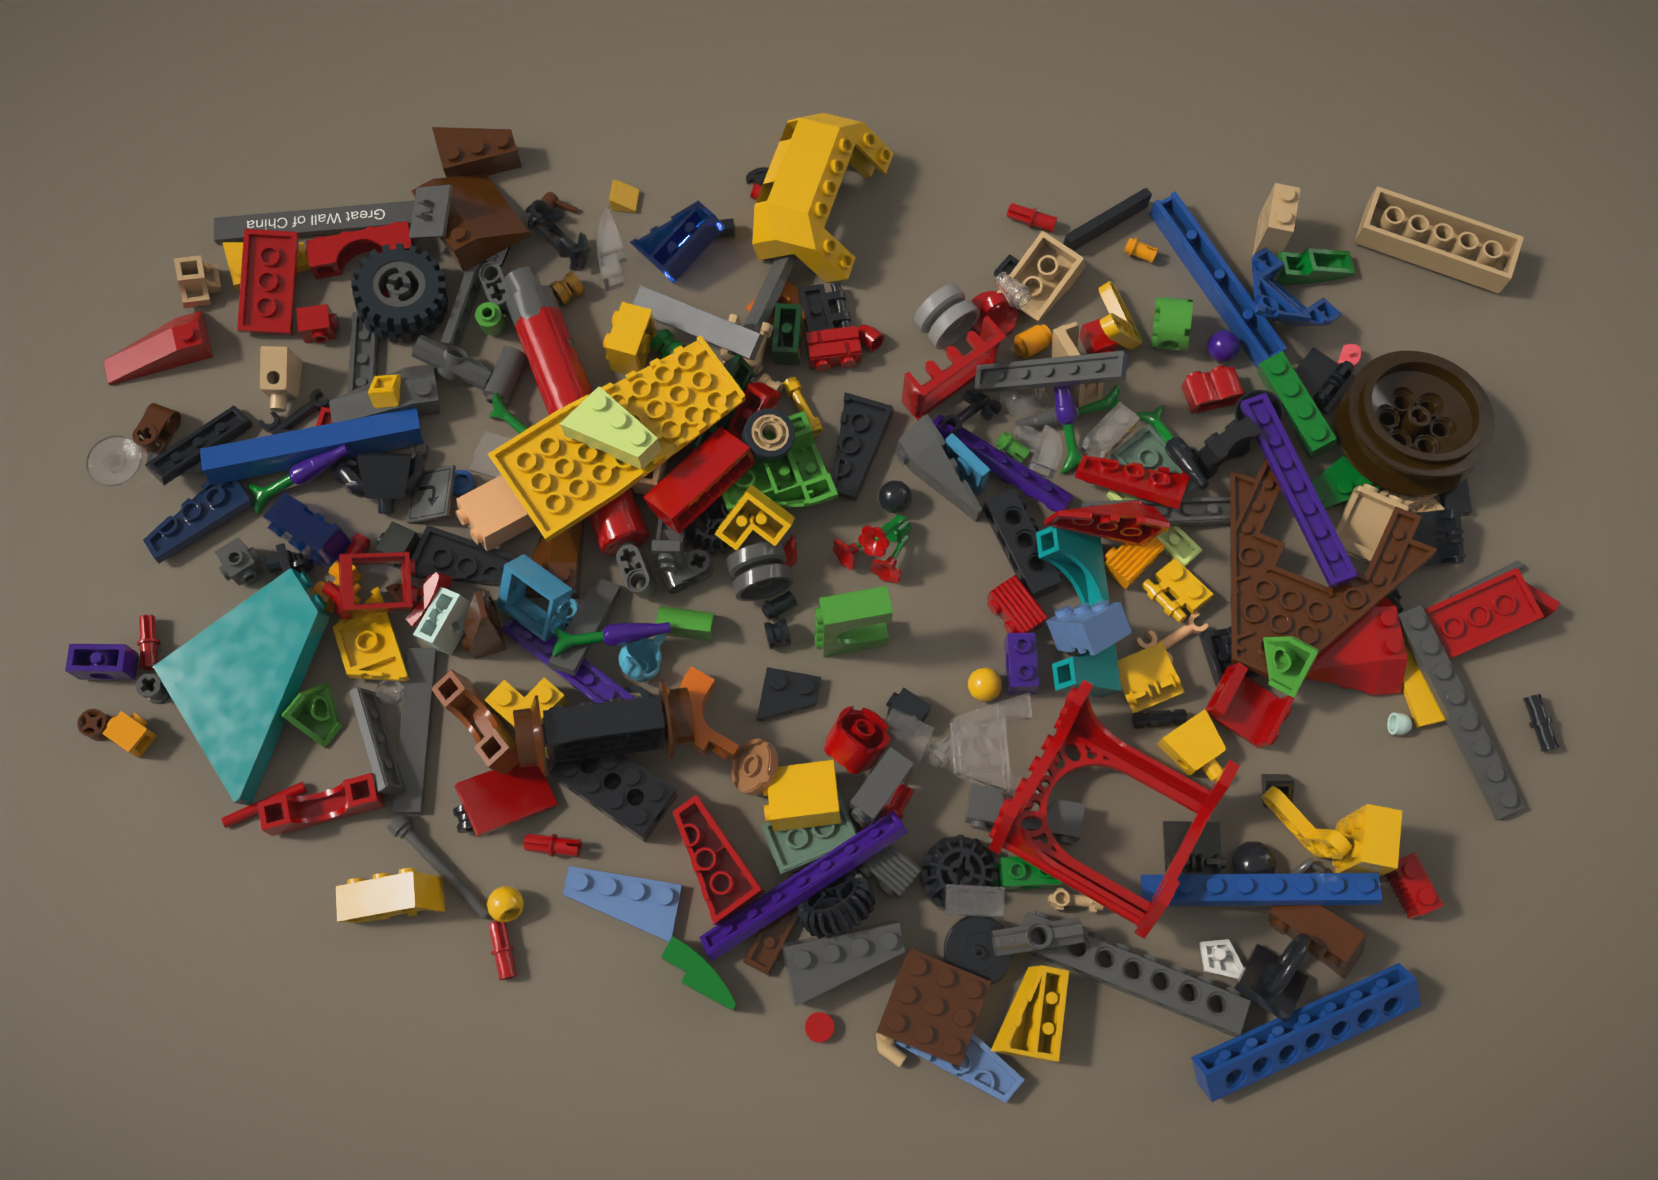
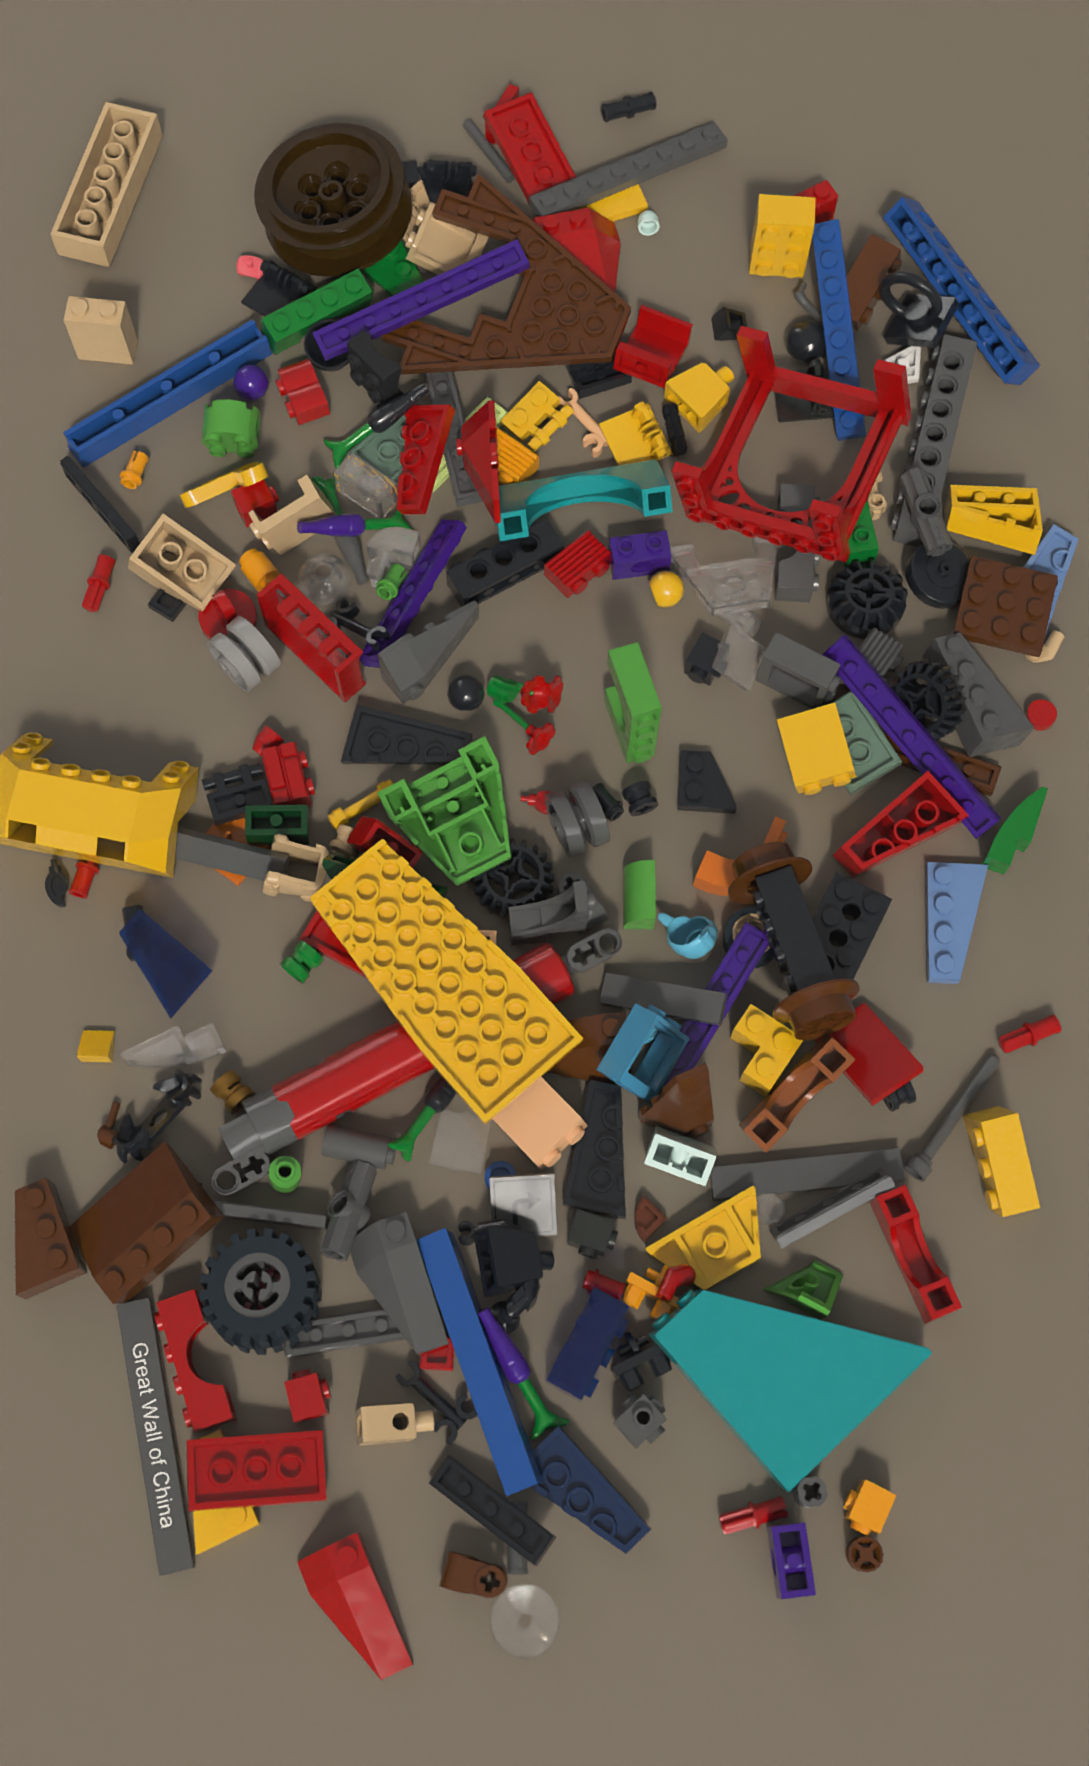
camera: 95 degrees left, 0 degrees up
tan brick [174,255,222,308] -> none
red bar [221,781,307,828] -> none
red window [338,552,417,614] -> none
yellow slope [368,374,401,408] -> none
red slope [405,572,452,627] -> none
dark grey piece [409,185,453,239] -> none
yellow piece [487,886,524,922] -> none
red axle [523,834,582,858] -> none
dark purple piece [553,622,671,658] -> none
yellowish green wedge [560,386,662,470] -> none
yellow brick [603,302,657,375] -> none
tile [633,285,764,360] -> none
red brick [643,427,756,534] -> none
yellow brick [715,484,795,551] -> none
medium nougat tile [731,738,778,795] -> none
wheel [742,408,795,462] -> none
red brick [824,706,891,775] -> none
dark azure tile [944,433,990,495] -> none
clear tile [945,884,1005,918] -> none
dark grey plate [974,351,1128,393] -> none
clear cone [995,272,1032,309] -> none
medium blue wedge [1046,600,1132,655] -> none
blue wedge [1251,247,1342,327] -> none
yellow beam [1261,786,1352,859] -> none
bright green slope [1263,636,1319,698] -> none
green slope [1273,248,1355,285] -> none

